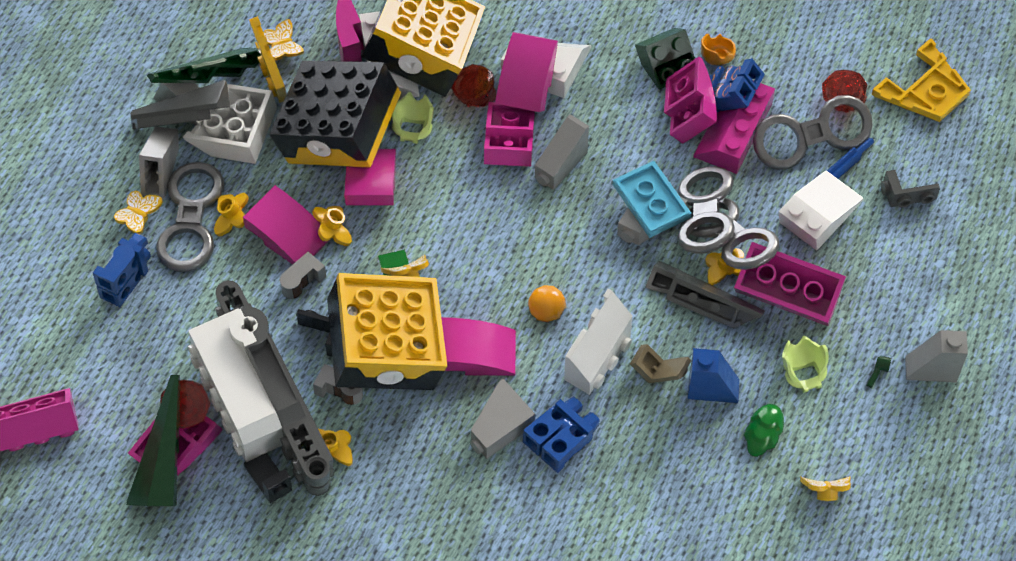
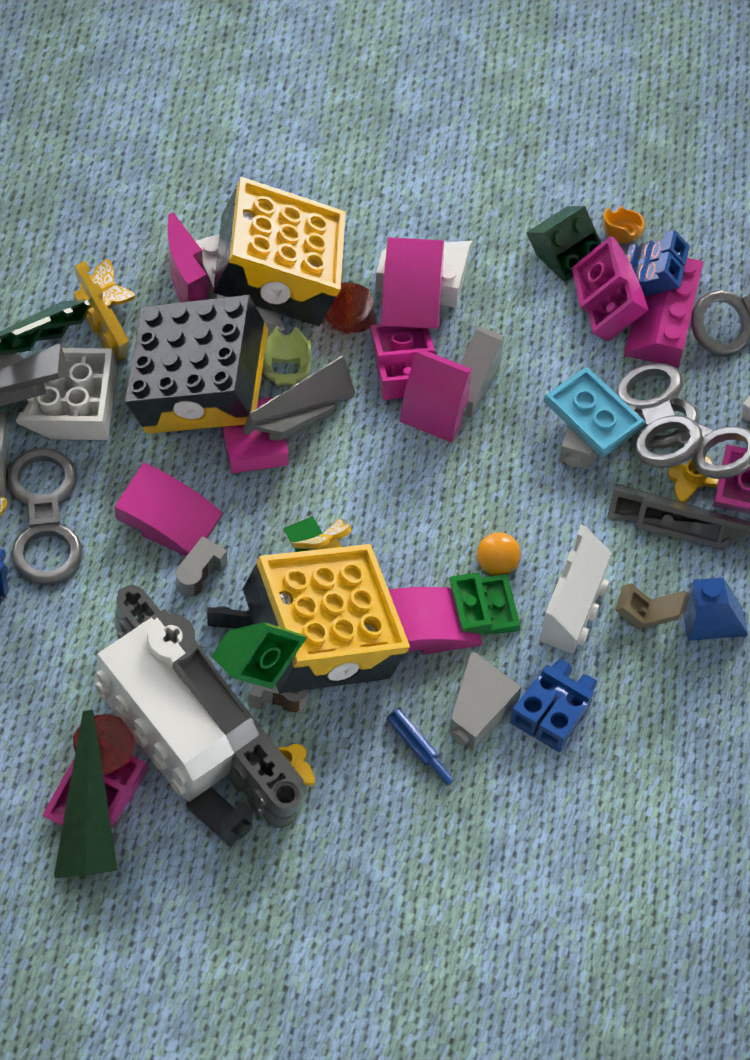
camera: 15 degrees left, 0 degrees up
yellow animal [214,193,249,236] -> none
yellow animal [312,206,352,246] -> none
none -> green slope [211,622,307,689]
none -> dark grey wedge [242,356,355,441]
none -> blue axle [386,708,454,785]
none -> dark pink slope [400,348,472,443]
none -> green slope [449,572,520,634]

